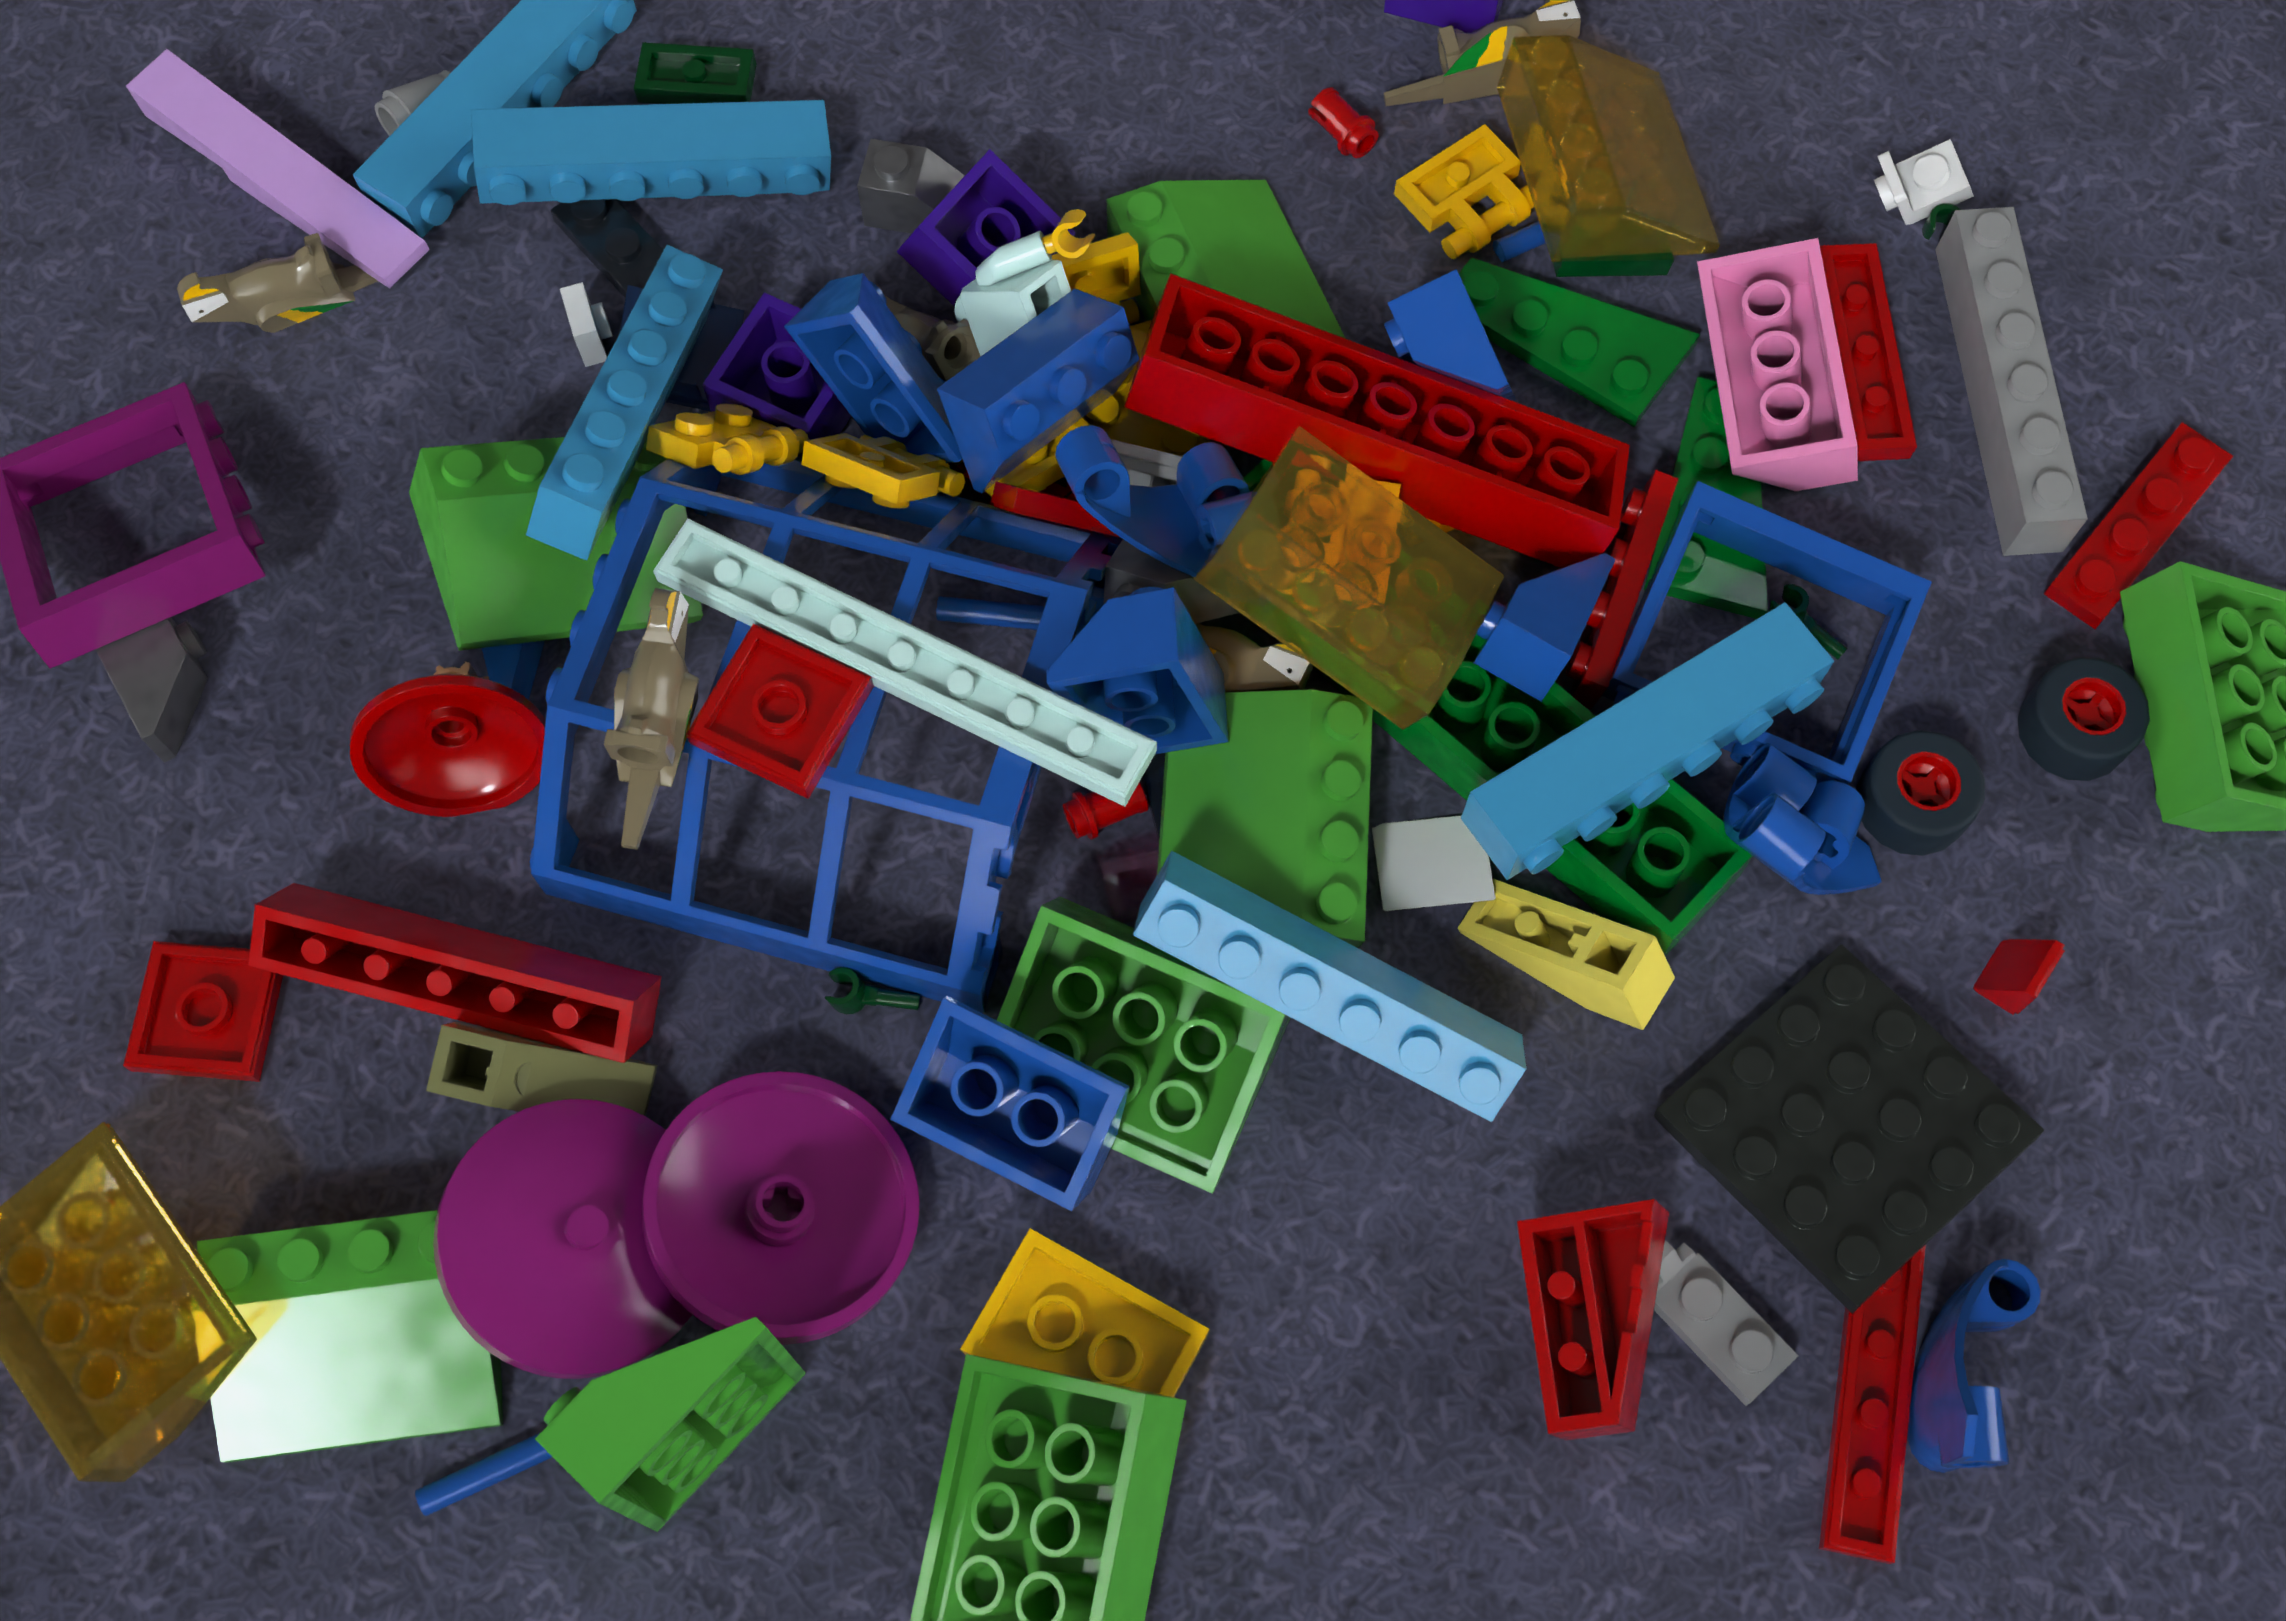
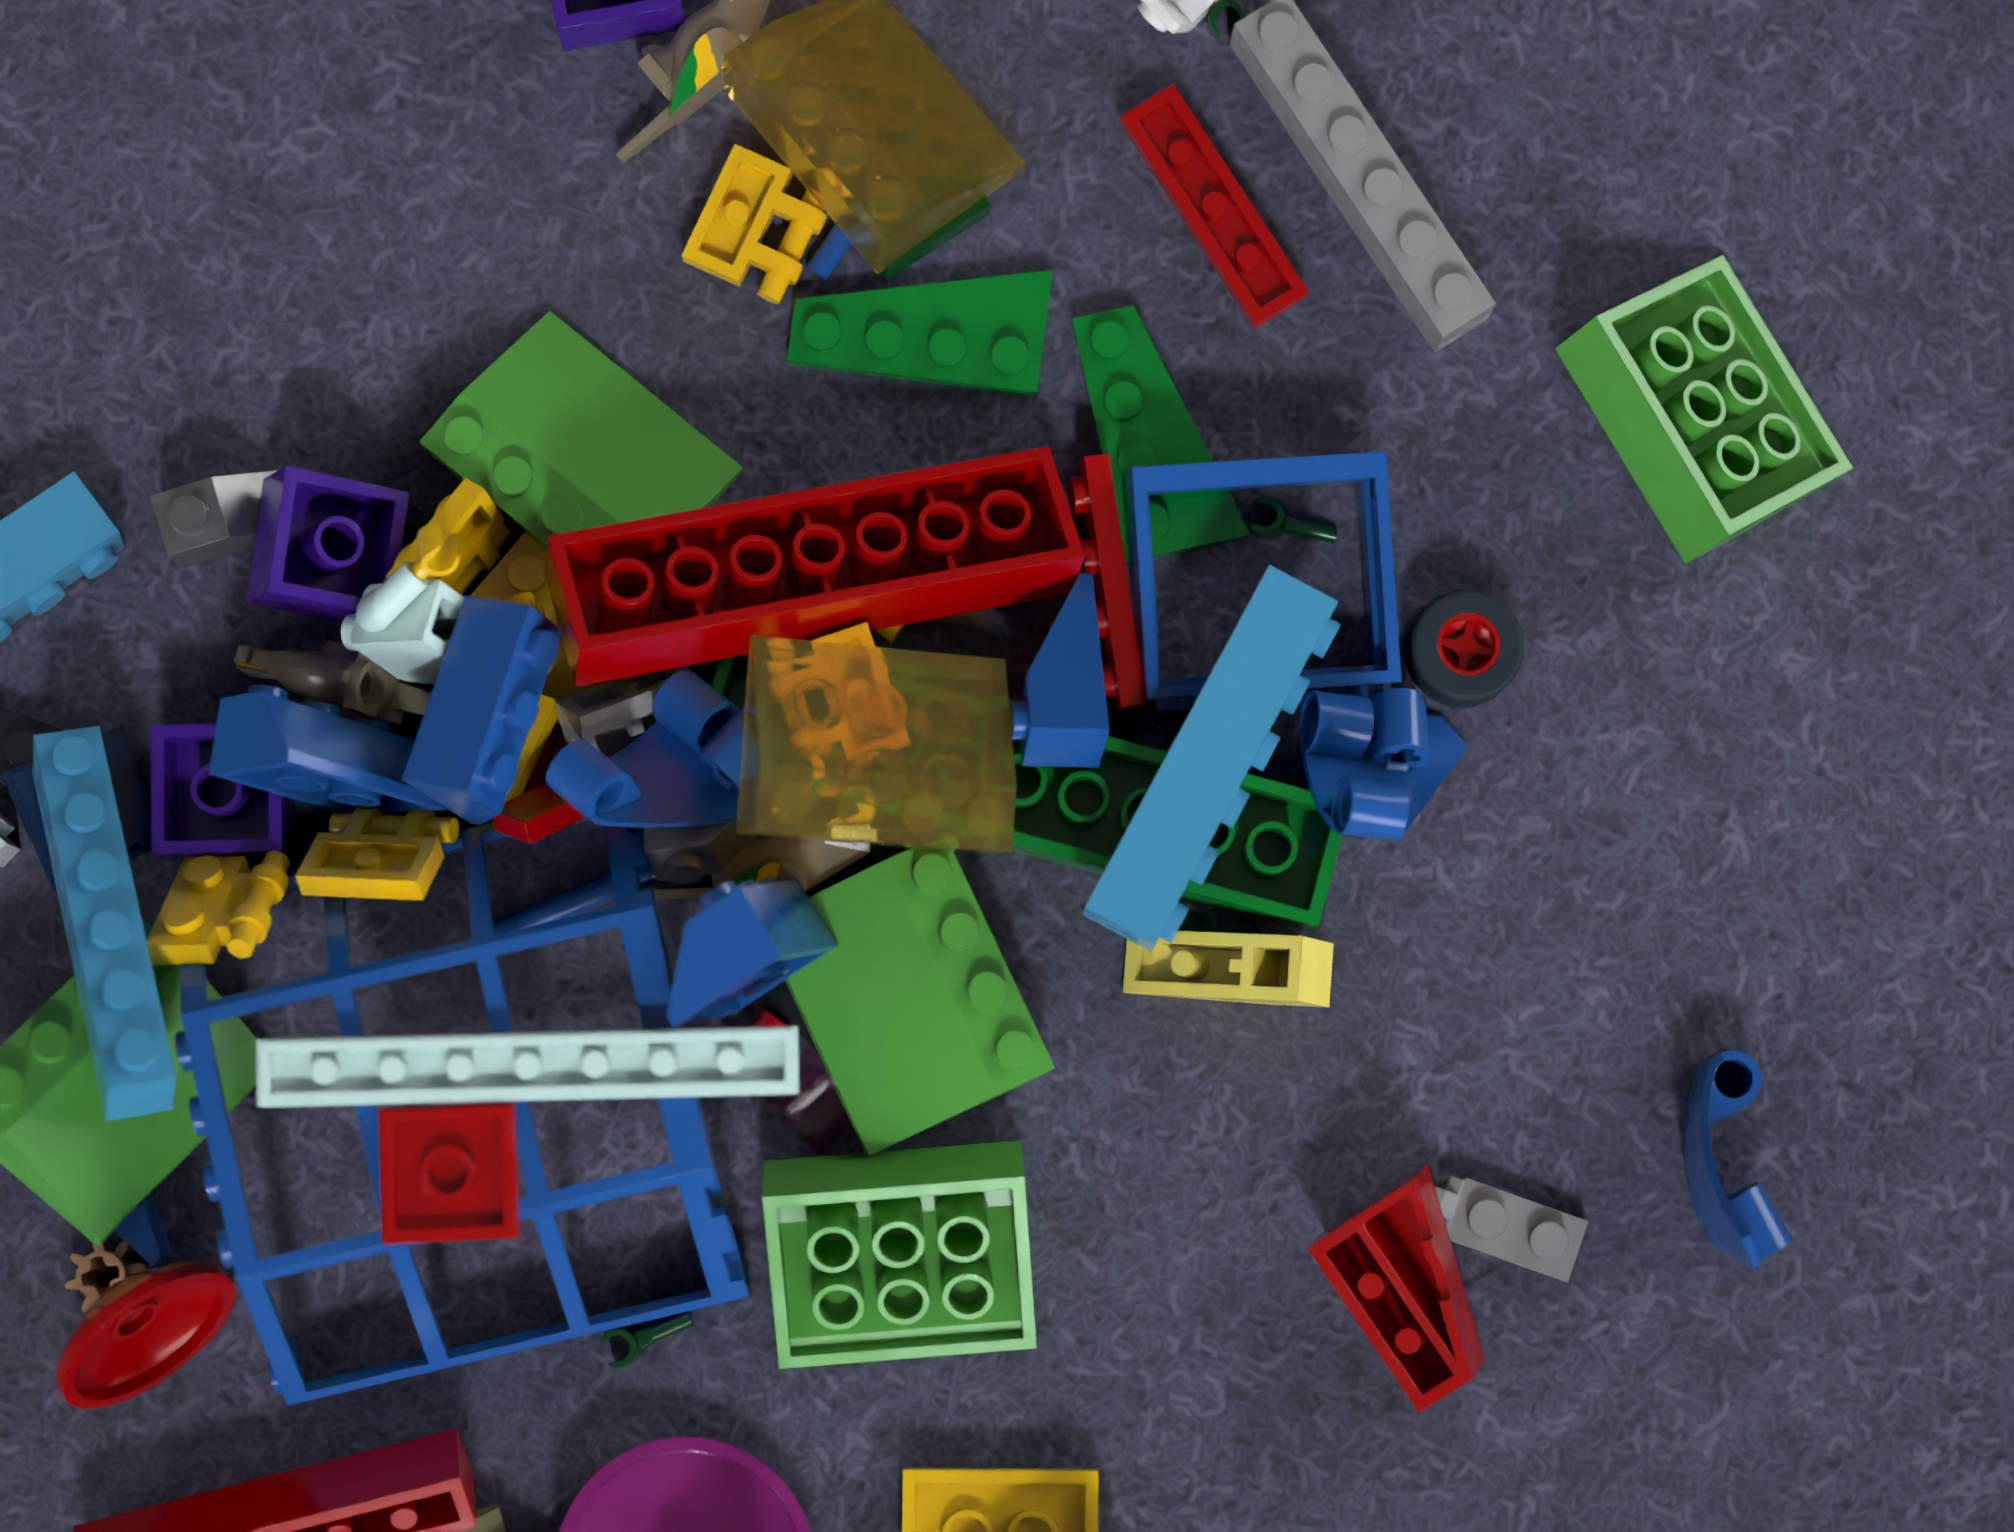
camera: 35 degrees left, 15 degrees up
dark tan animal [604,588,699,850] -> none
blue slope [890,996,1130,1211] -> none
brick [1133,850,1527,1122] -> none
red pin [1308,87,1379,158] -> none
white sticker [1372,815,1496,911] -> none
blue slope [1384,269,1516,401] -> none
pearl dark grey plate [1654,944,2045,1314] -> none
bright pink slope [1697,238,1858,491] -> none
red tile [1819,1245,1926,1564] -> none
red slope [1973,939,2065,1015] -> none
black wheel [2018,657,2150,781] -> none
red plate [2044,422,2233,630] -> none

